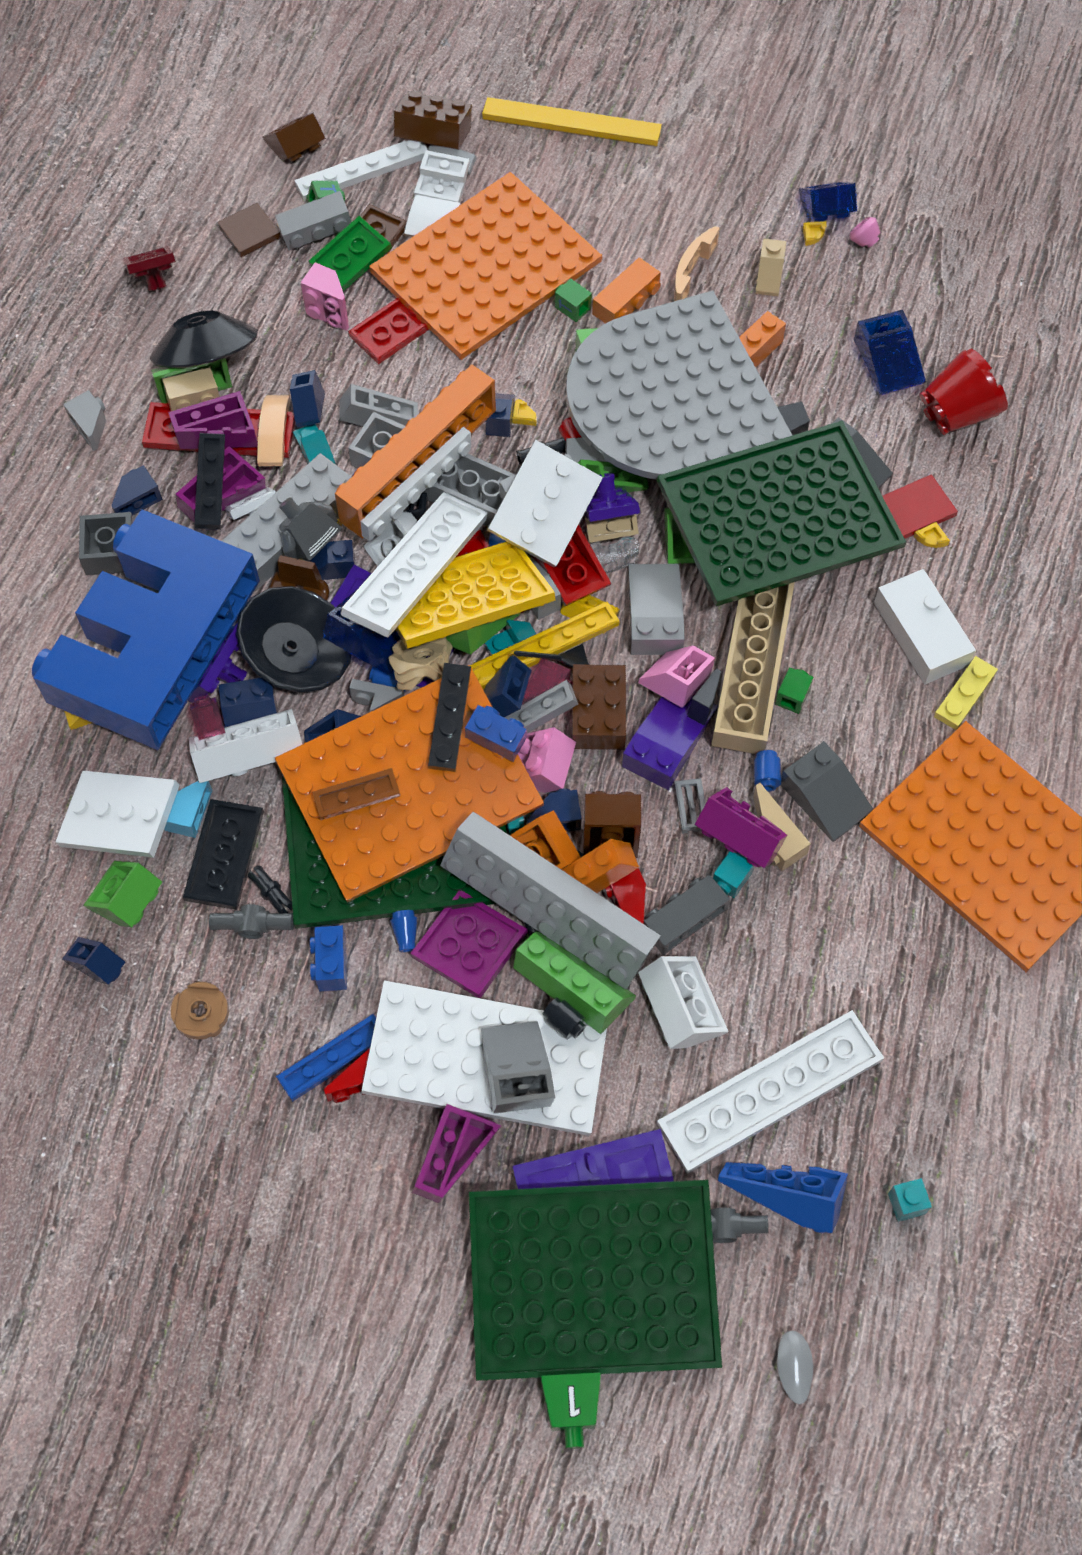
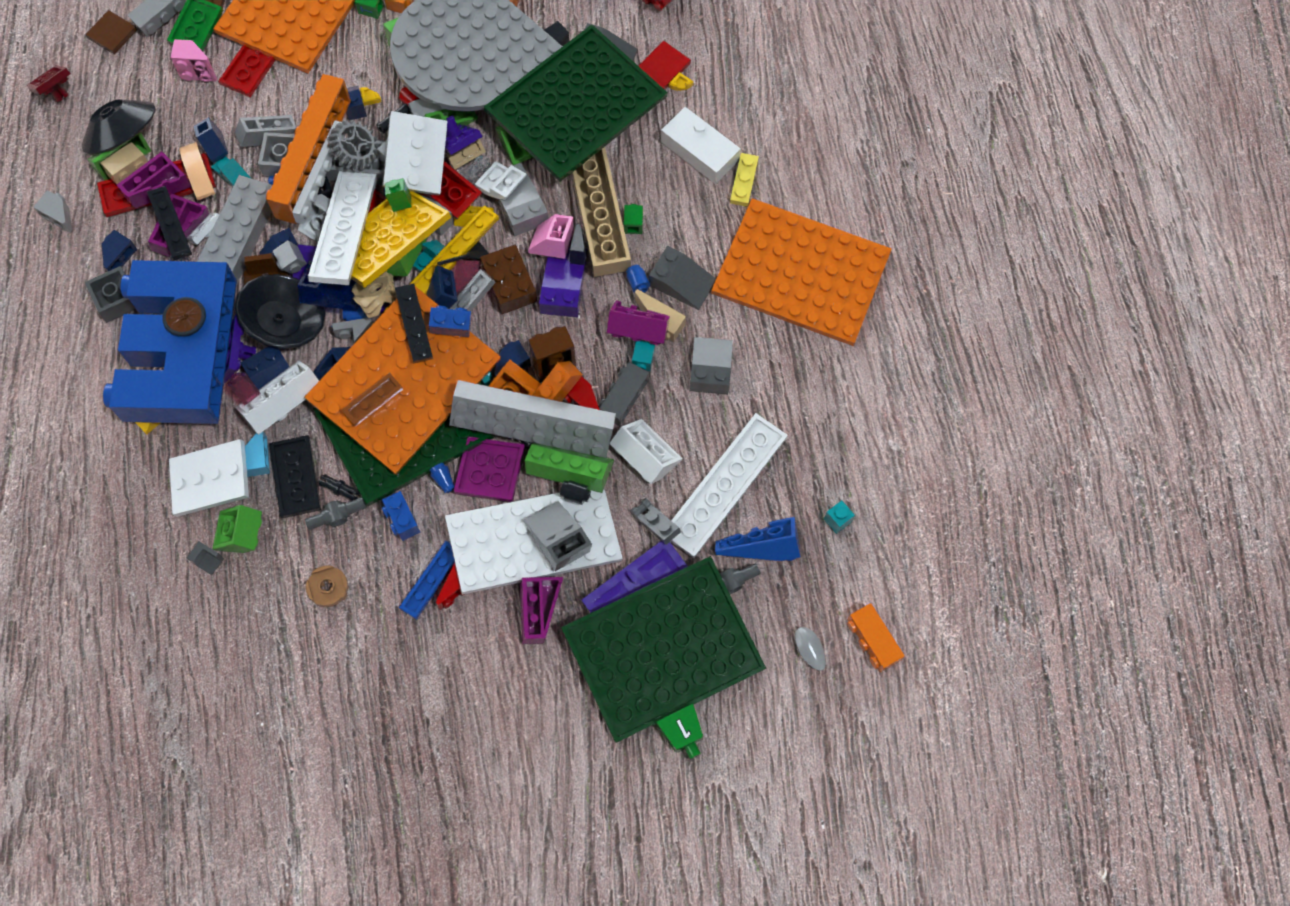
camera: 25 degrees left, 5 degrees up
dark blue slope [62,937,125,985] -> none
dark grey torso [279,497,342,561] -> none
bright pink slope [518,727,576,793] -> none
light grey tile [674,778,705,834] -> none
none -> reddish brown wheel [163,297,206,336]
none -> dark grey panel [187,541,224,575]
none -> light grey brick [273,240,307,274]
none -> light grey gear [328,119,379,171]
none -> green brick [385,178,412,212]
none -> white slope [474,161,527,200]
none -> dark grey plate [630,498,681,545]
none -> slope [690,337,733,395]
none -> orange brick [847,603,905,673]

